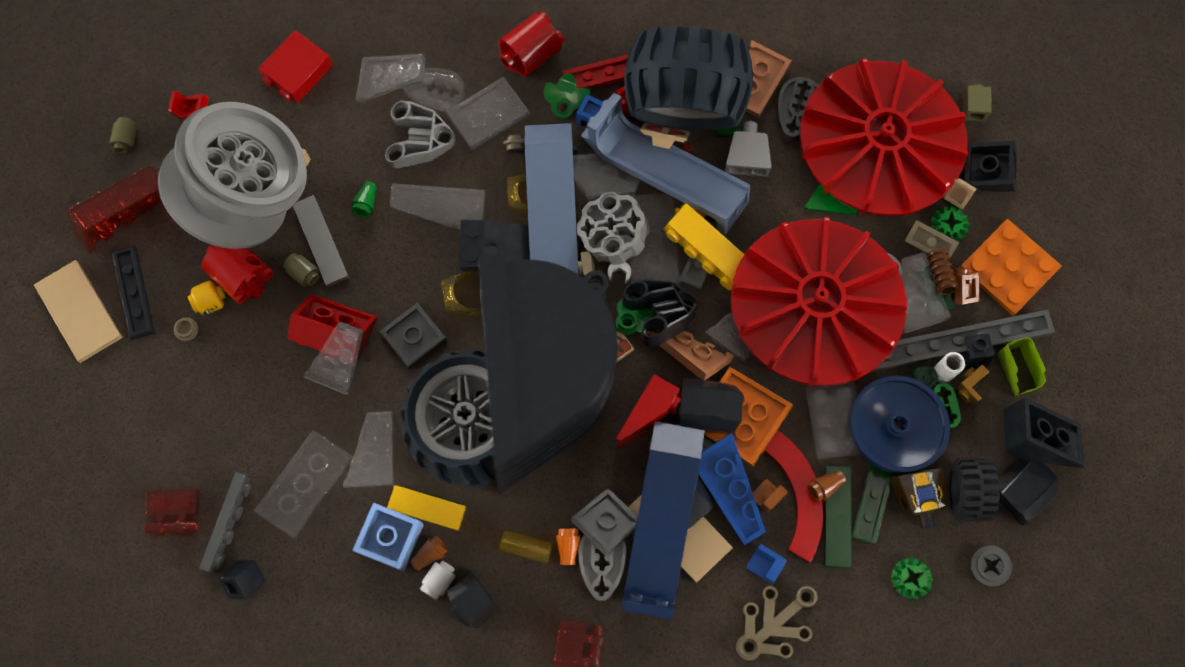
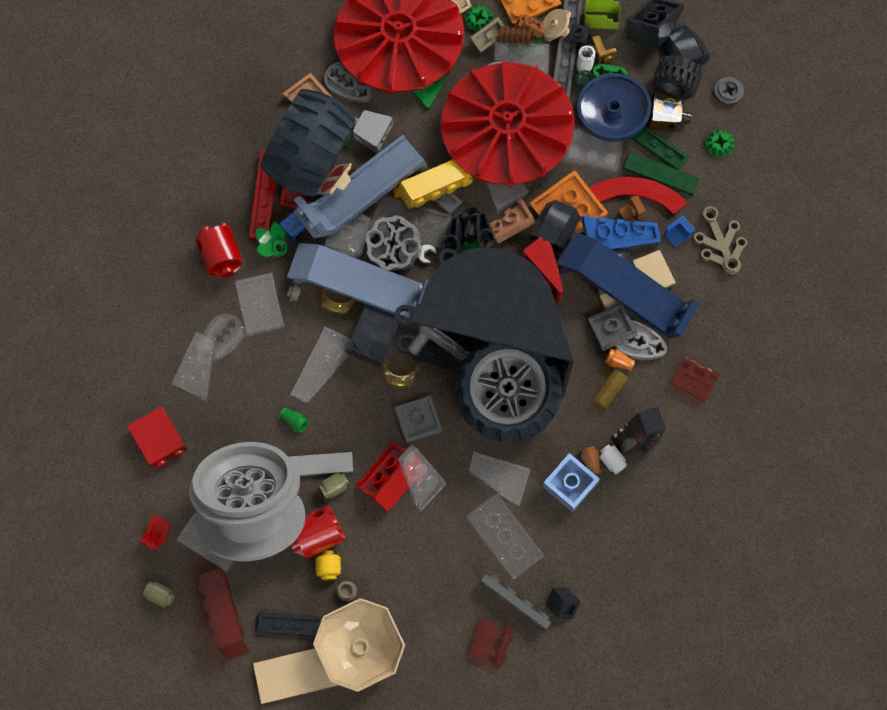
camera: 70 degrees left, 0 degrees up
light grey connector [385,101,455,168] -> none
yellow tile [387,485,466,531] -> none
dark tan plate [578,251,597,281] -> none
dark orange cone [807,470,846,502] -> none
none -> tan rock [313,598,405,692]
none -> tan piece [543,9,571,42]

